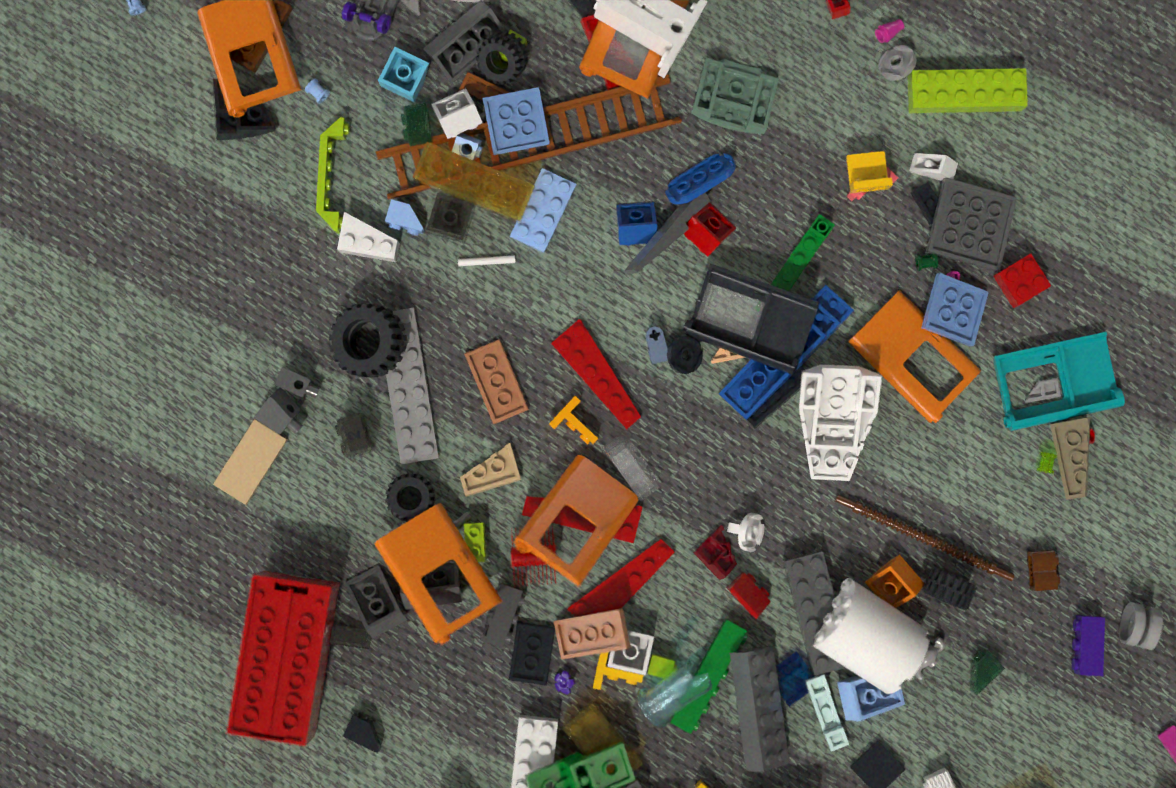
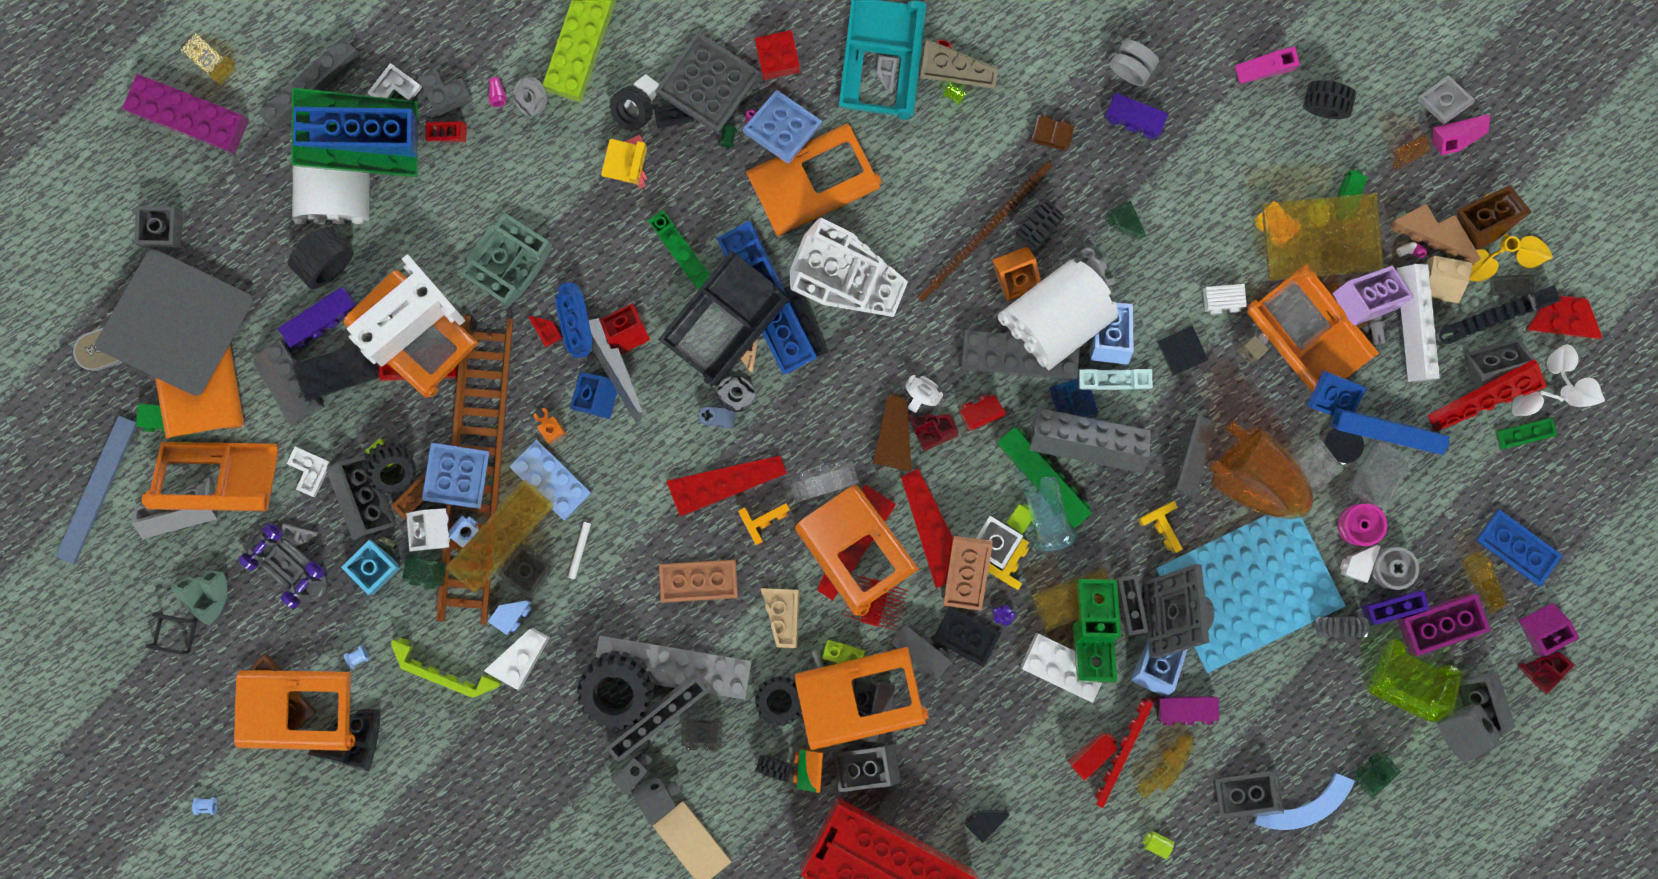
camera: 70 degrees left, 0 degrees up
none -> olive plate [376,538,395,555]
none -> red tile [528,316,563,348]
none -> orange brick [534,408,567,444]
none -> dark grey brick [606,671,710,763]
none -> black tyre [609,86,653,131]
none -> black tyre [755,755,793,782]
none -> orange slope [793,747,823,793]
none -> reddish brown slope [873,393,912,472]

